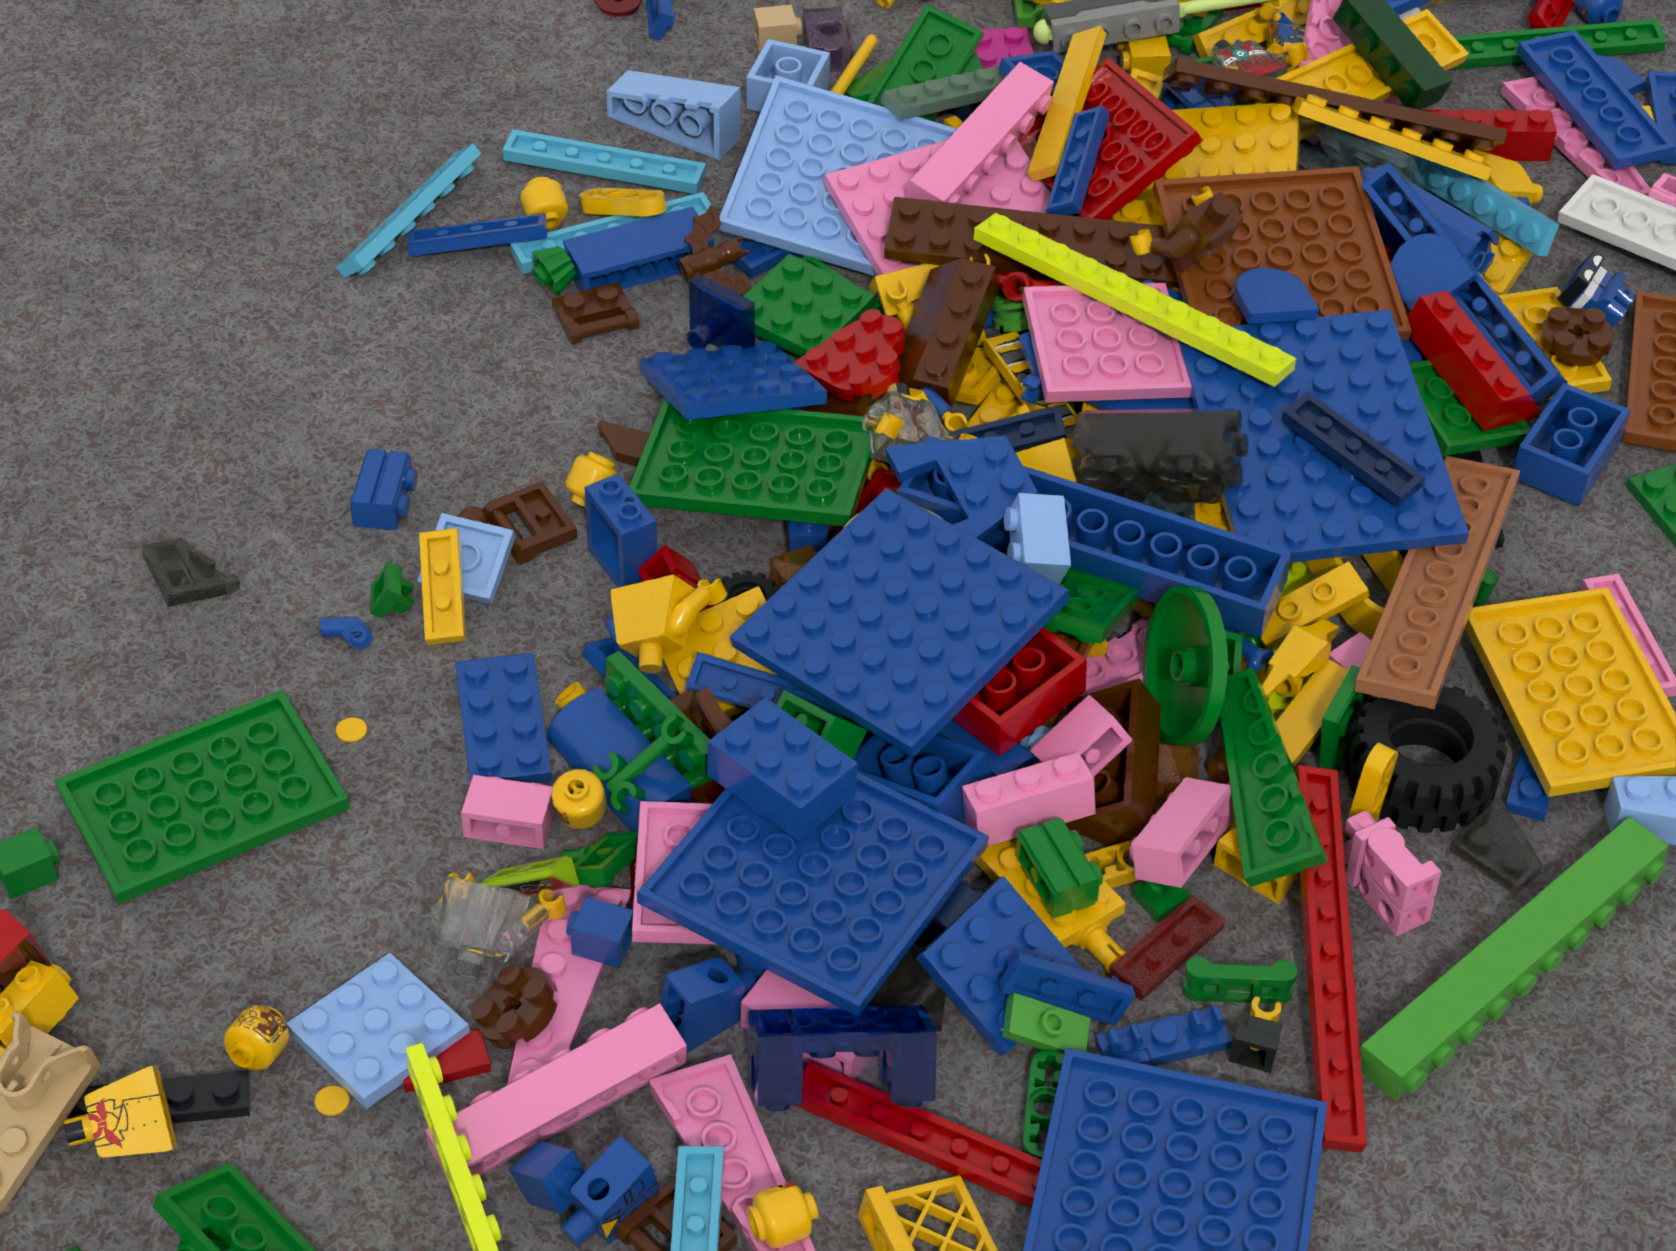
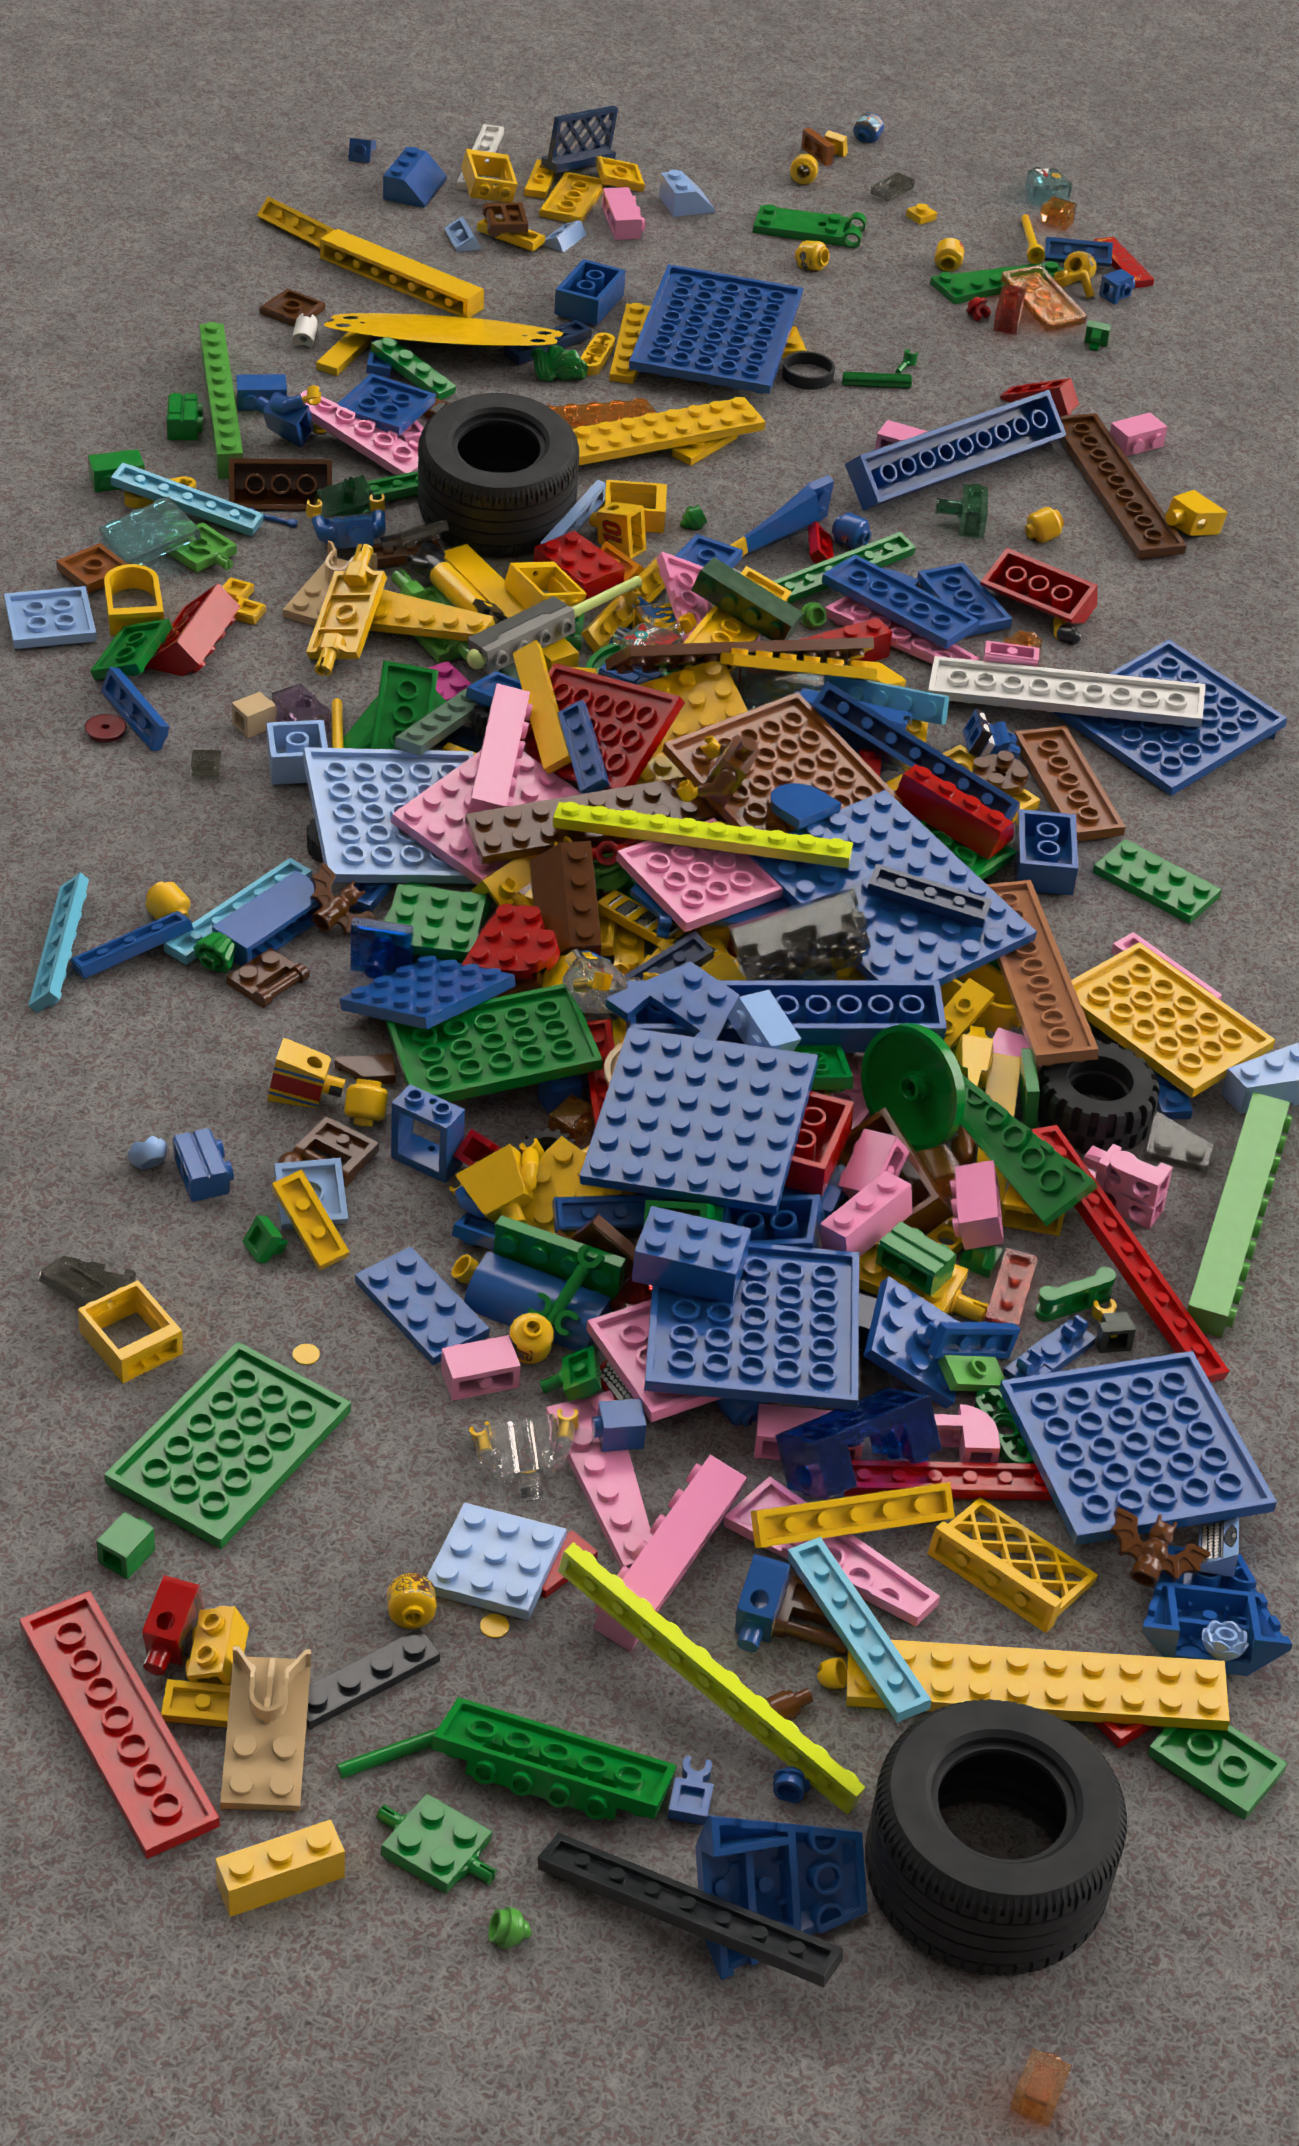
camera: 30 degrees left, 5 degrees down
yellow torso [64,1065,178,1158] -> none
blue arm [320,617,373,650] -> none
reddish brown plate [471,964,558,1049] -> none
lime slope [481,855,579,899] -> none
medium azure plate [502,129,706,194] -> none
blue brick [509,1141,585,1214] -> none
yellow beam [579,188,667,217] -> none
light blue wedge [606,70,740,161] -> none
blue torso [660,957,757,1053] -> none
yellow head [747,1182,818,1249] -> none
yellow beam [1343,742,1398,839] -> none
blue tile [1391,233,1478,311] -> none
none -> yellow window [78,1280,183,1383]
none -> light blue plate [127,1136,168,1170]
none -> clear smoke plate [191,749,222,777]
none -> yellow torso [267,1038,346,1108]
none -> green bar [336,1727,439,1779]
none -> yellow plate [750,1482,955,1548]
none -> bright green plate [801,602,826,629]
none -> bright pink brick [922,1404,1000,1463]

